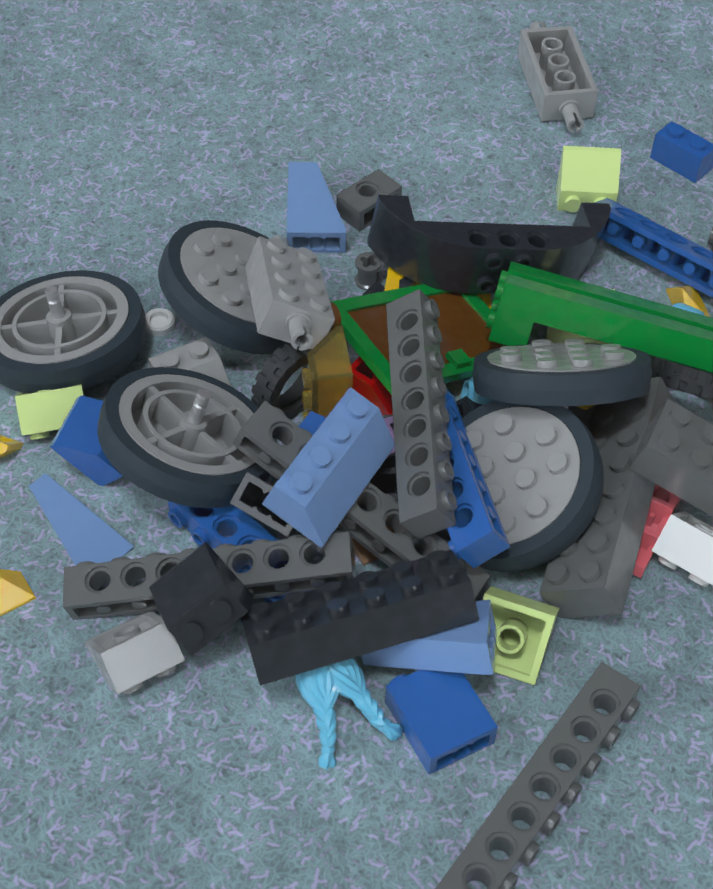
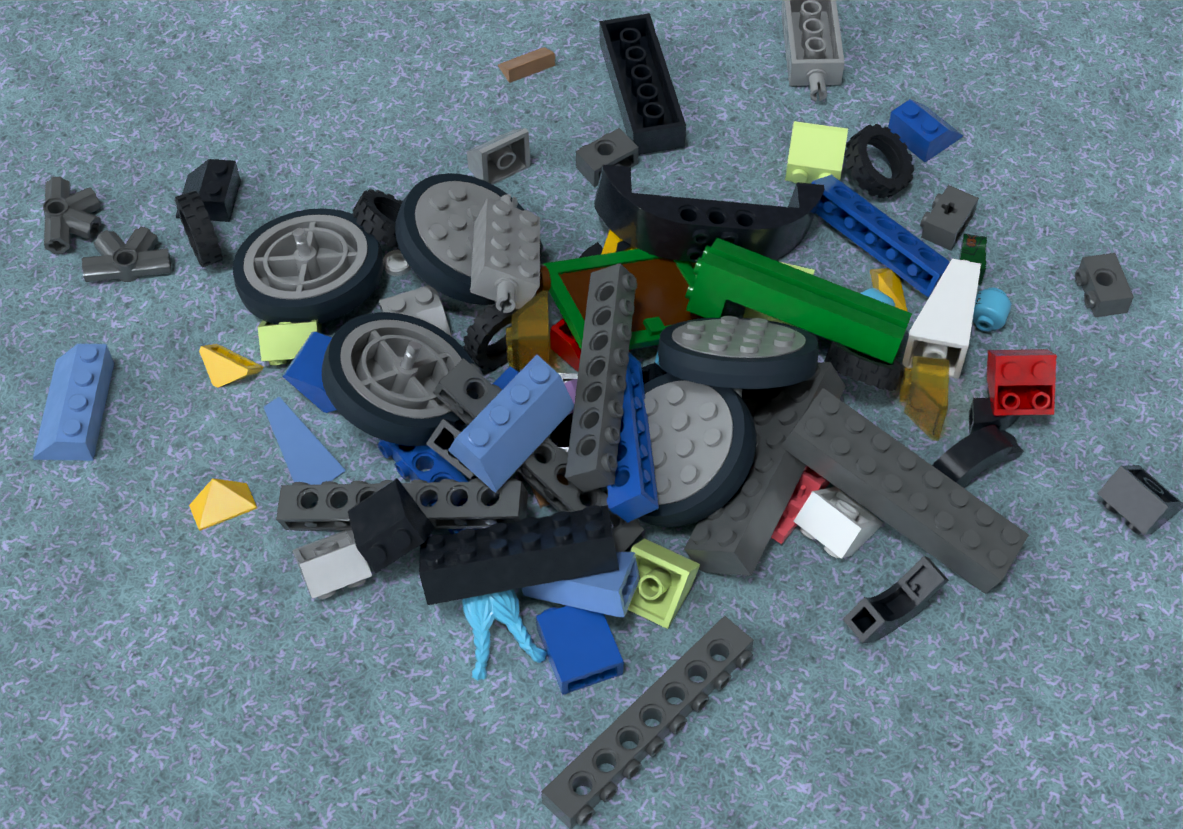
camera: 10 degrees right, 5 degrees up
medium blue slope [287,162,346,253] -> none
dark grey bush [355,252,382,290] -> none
none -> black tyre [353,189,403,250]
none -> light grey slope [467,128,531,184]
none -> medium nougat slope [498,47,555,83]
none -> black brick [599,13,686,155]
none -> black tyre [844,124,914,198]

